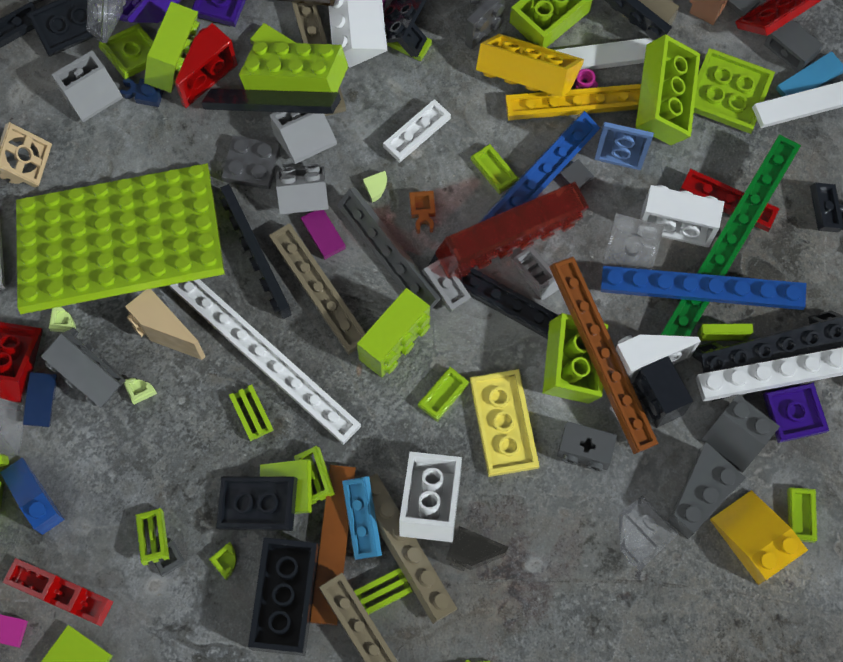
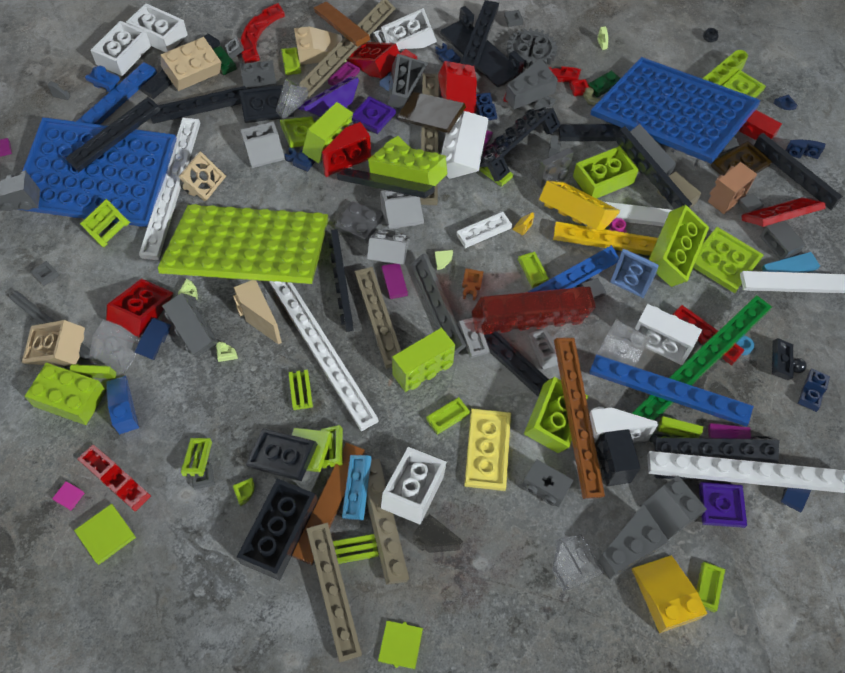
camera: 15 degrees right, 10 degrees down
none -> yellow slope [513,212,534,235]
none -> magenta tile [708,423,751,439]
none -> dark azure tile [736,336,754,355]

